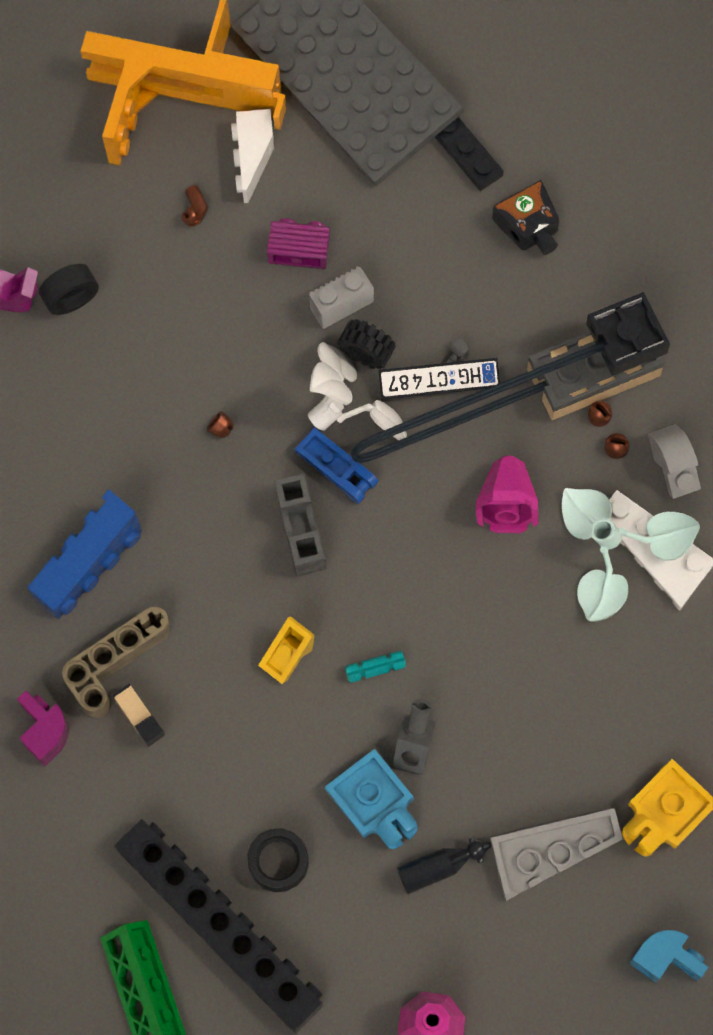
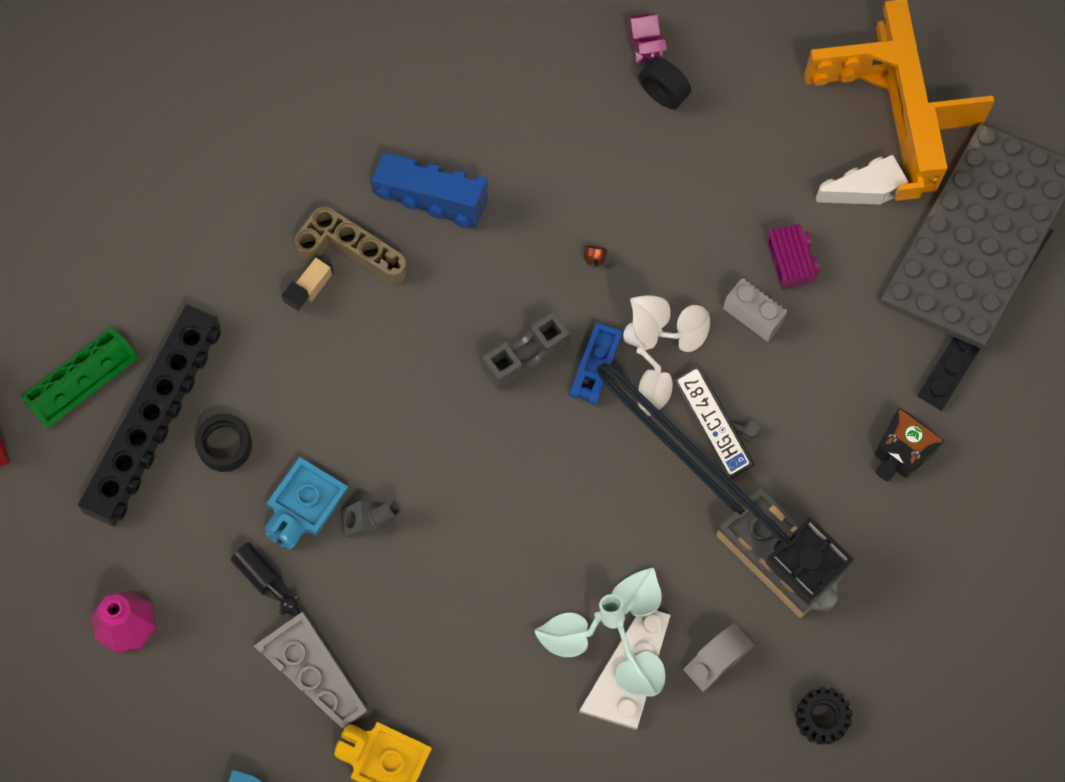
camera: 65 degrees right, 0 degrees up
magenta brick [17,691,69,767] -> none
copper arm [182,185,208,227] -> none
yellow slope [258,616,315,684] -> none
black tyre [337,319,396,369] -> none
teal axle [345,651,406,683] -> none
dark pink cone [476,455,539,533] -> none
copper hinge [587,401,612,427] -> none
copper hinge [604,433,629,459] -> none

